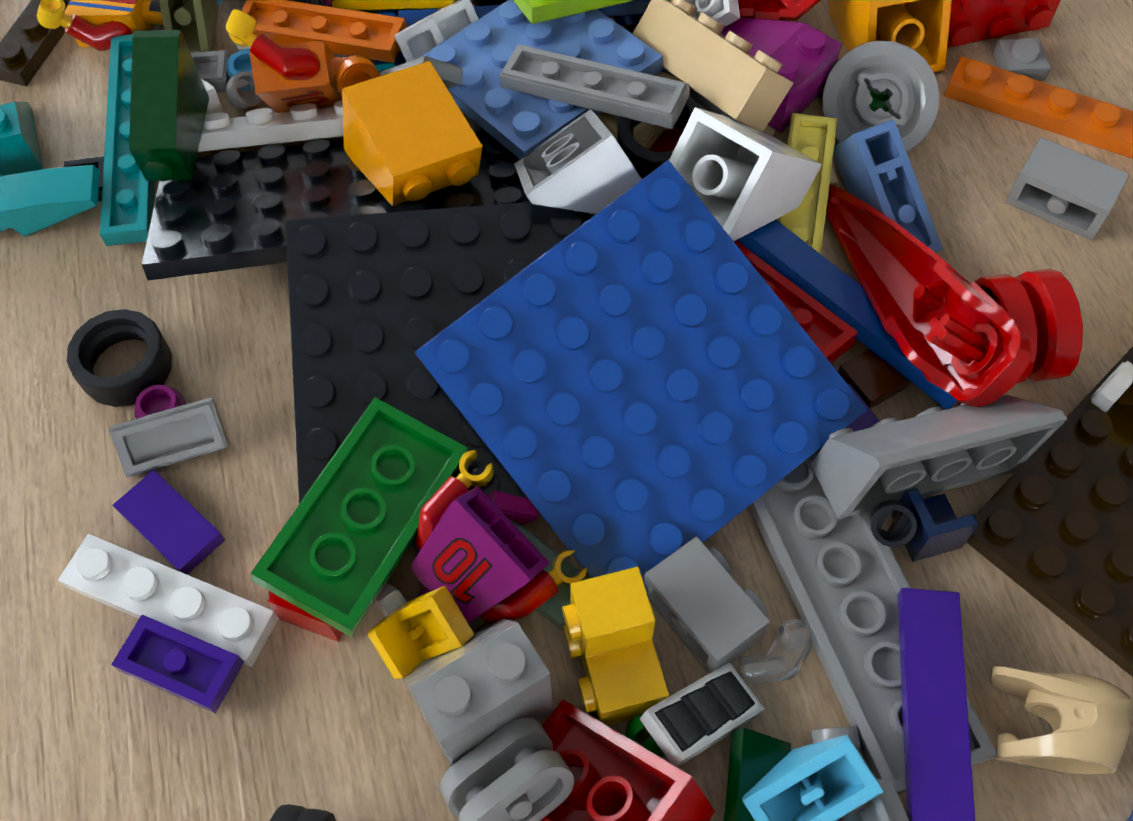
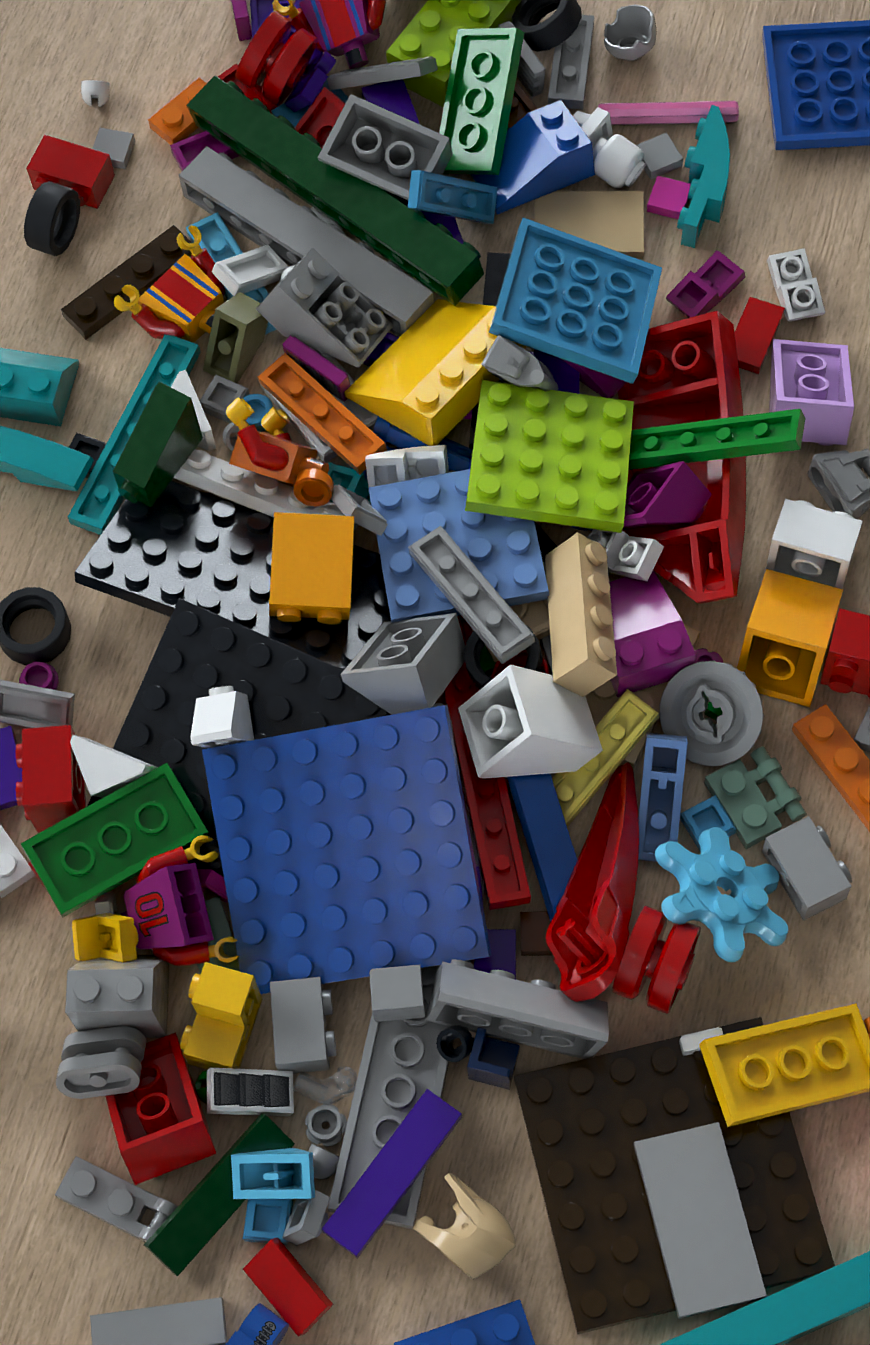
camera: 35 degrees right, 5 degrees up
none -> red brick [15,725,86,833]
none -> white slope [70,735,158,798]
none -> white slope [190,686,254,748]
none -> light grey plate [305,1104,347,1146]
none -> light grey panel [369,965,425,1022]
none -> medium azure plate [655,827,788,962]
none -> dark azure tile [680,795,737,852]
none -> sand green plate [704,746,807,849]

